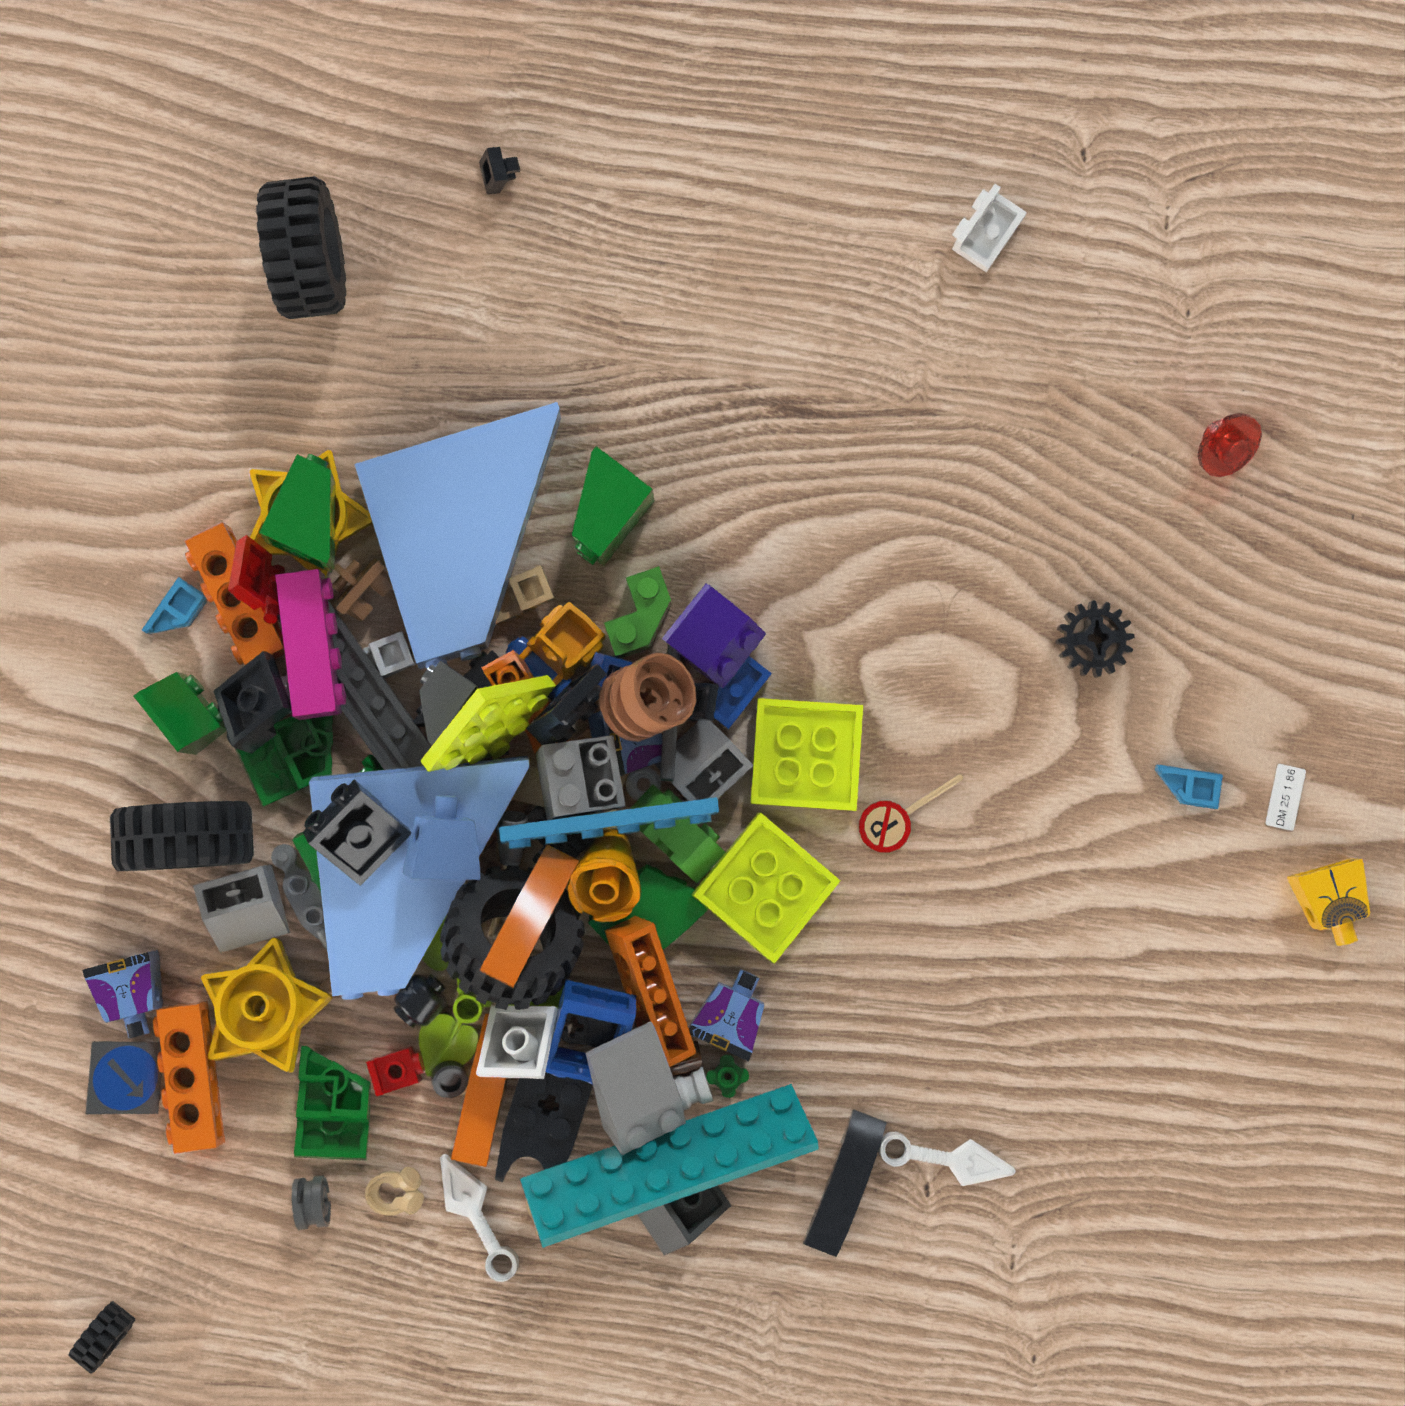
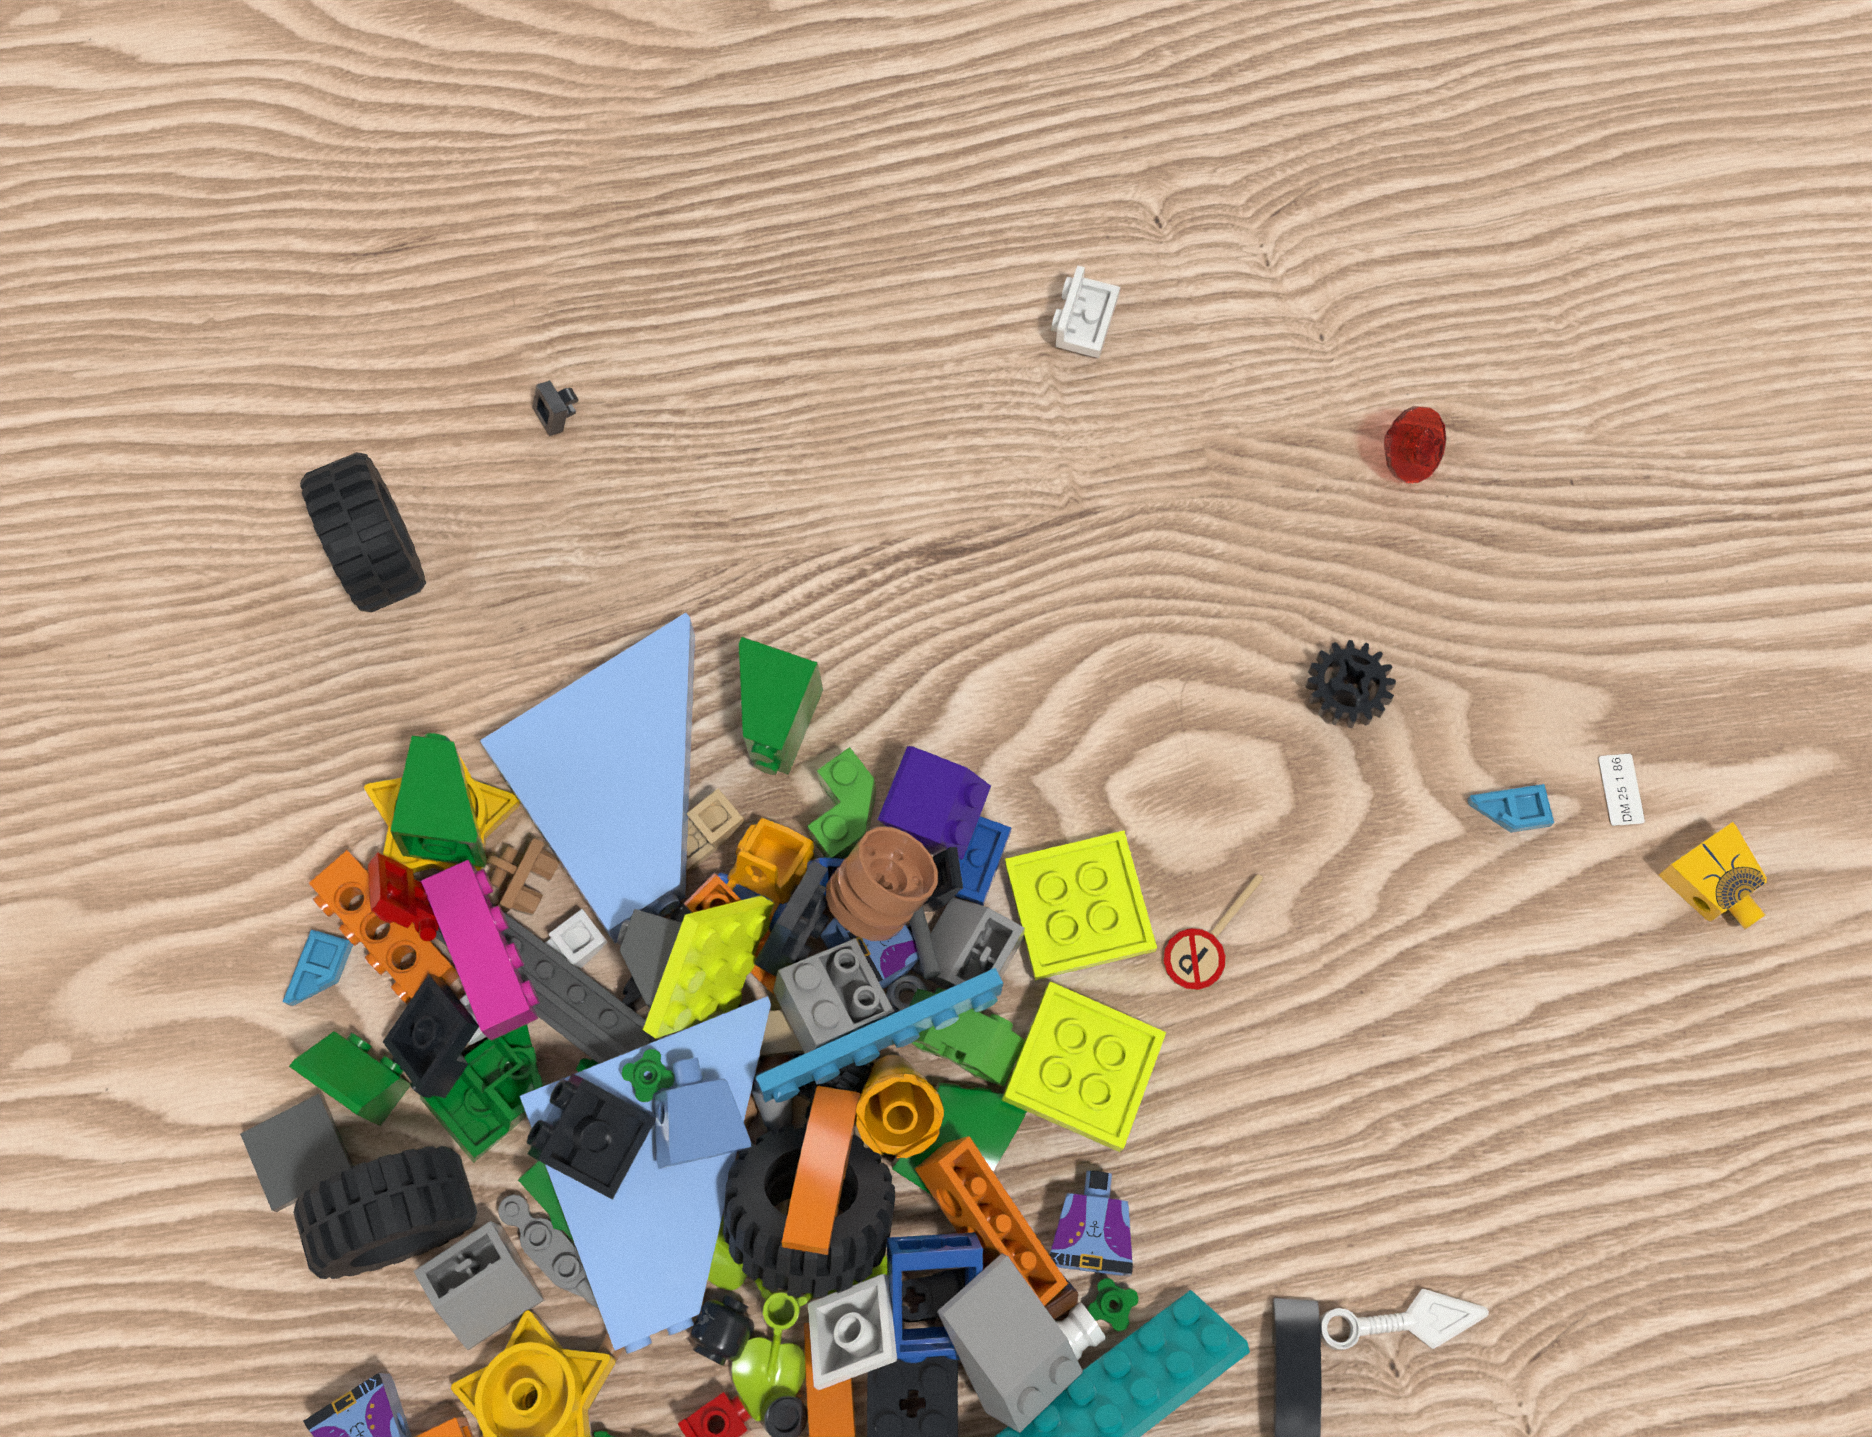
camera: 15 degrees left, 15 degrees down
none -> dark grey tile [240,1094,353,1212]
none -> green plate [622,1049,675,1102]

